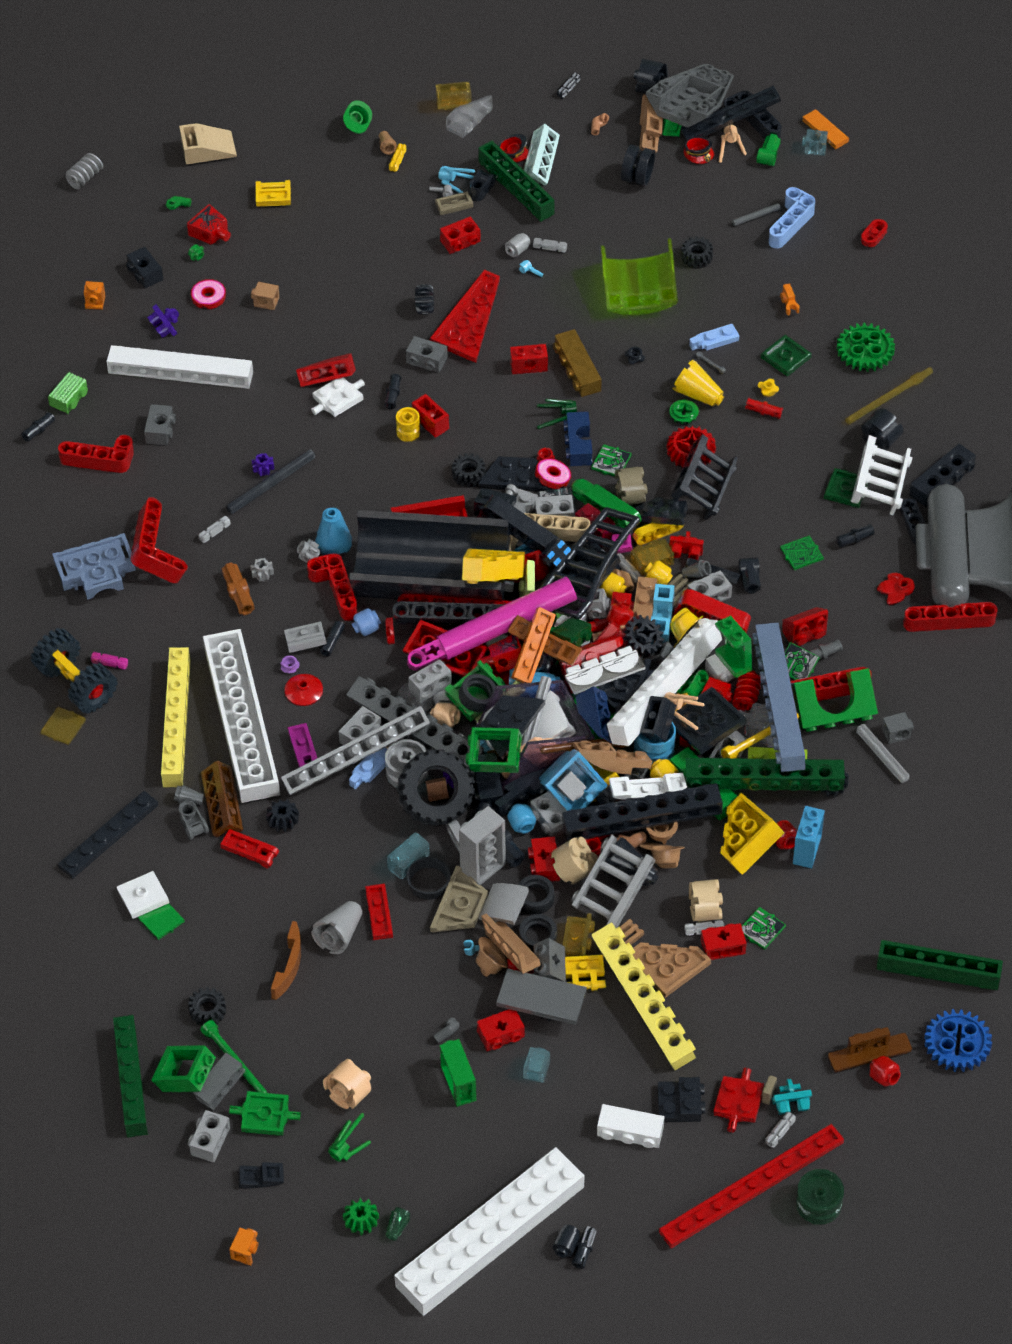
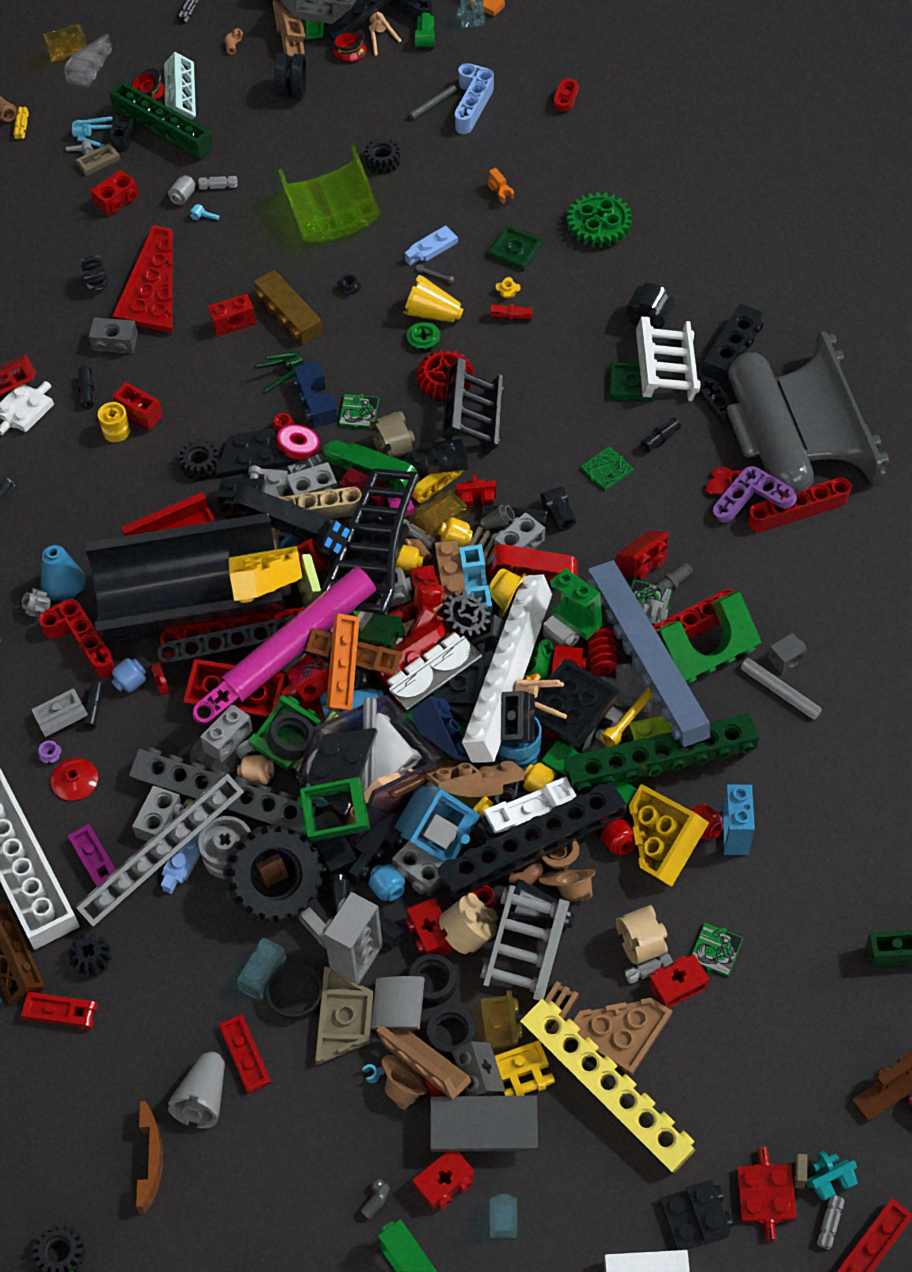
camera: 15 degrees left, 5 degrees up
clear yellow bar [845,367,933,424] -> none
none -> red head [601,819,636,855]
none -> light grey gear [640,599,669,625]
none -> medium lavender beam [713,466,797,523]

